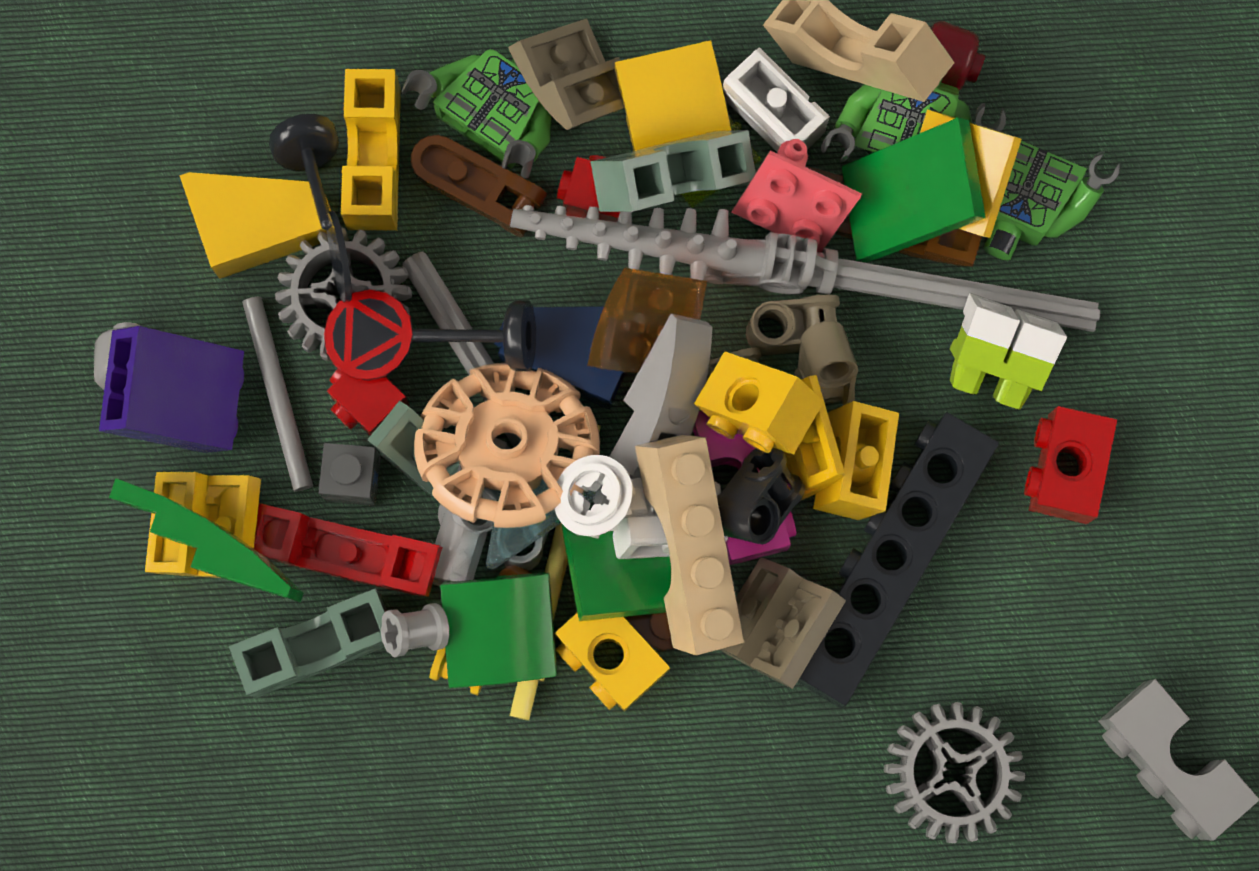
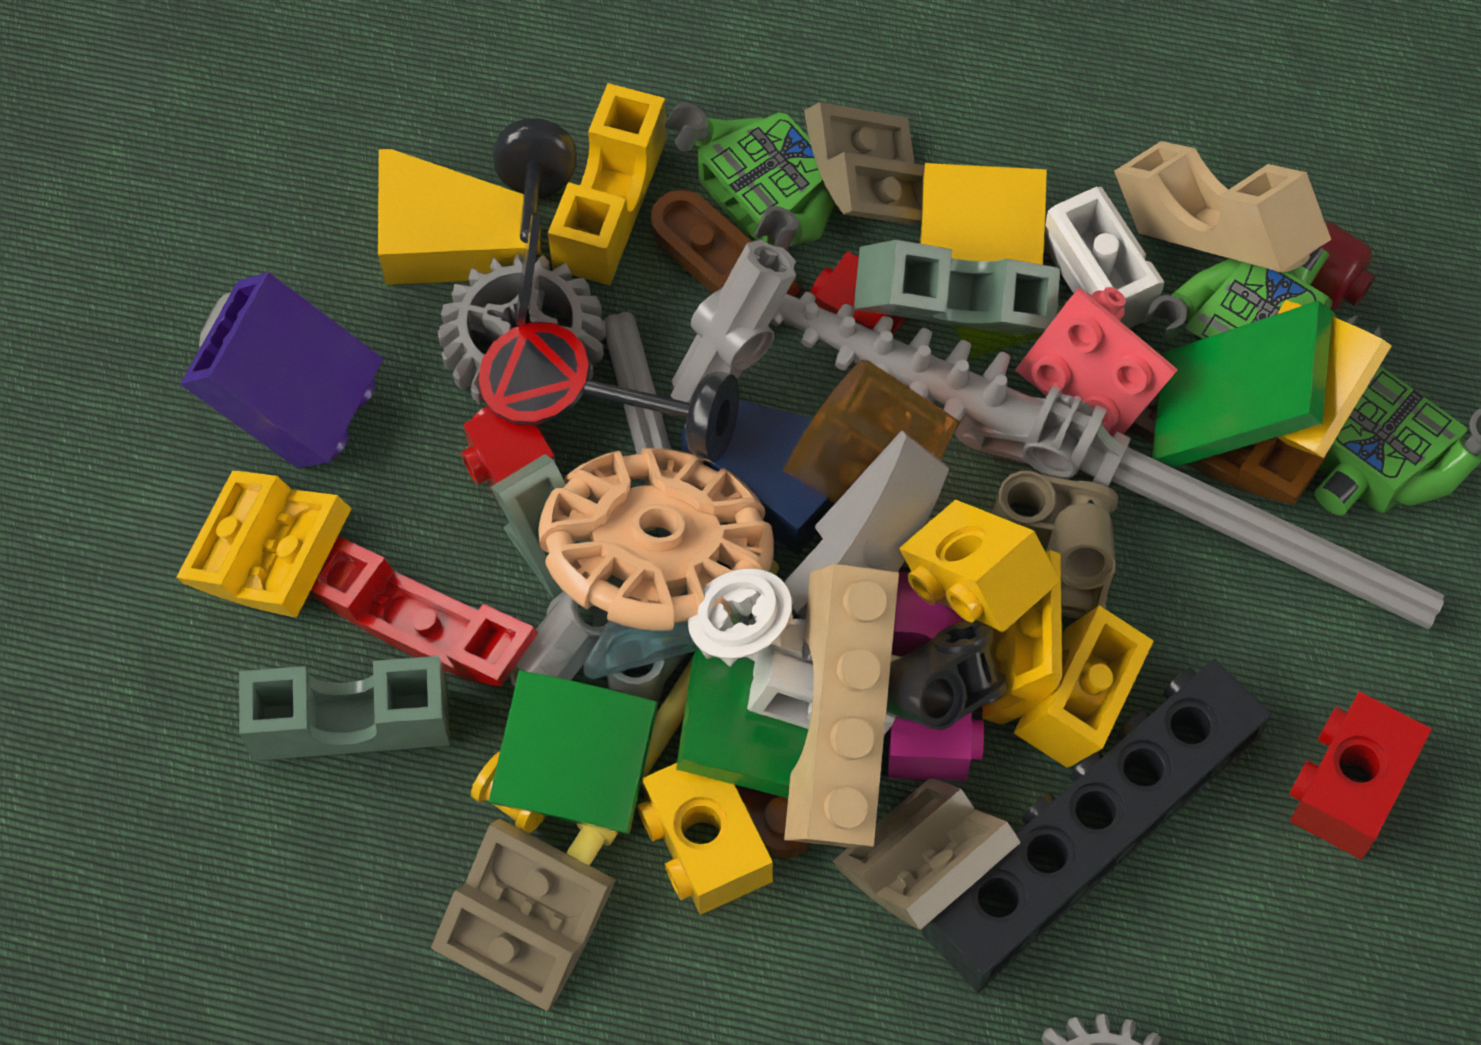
camera: 20 degrees right, 15 degrees down
green slope [109,478,304,602] -> none
light grey bar [242,296,313,492] -> none
dark grey brick [318,443,381,506] -> none
light grey bush [381,603,449,657] -> none
hips [950,293,1067,410] -> none
none -> dark tan slope [431,818,616,1012]
none -> light grey piece [671,239,796,403]

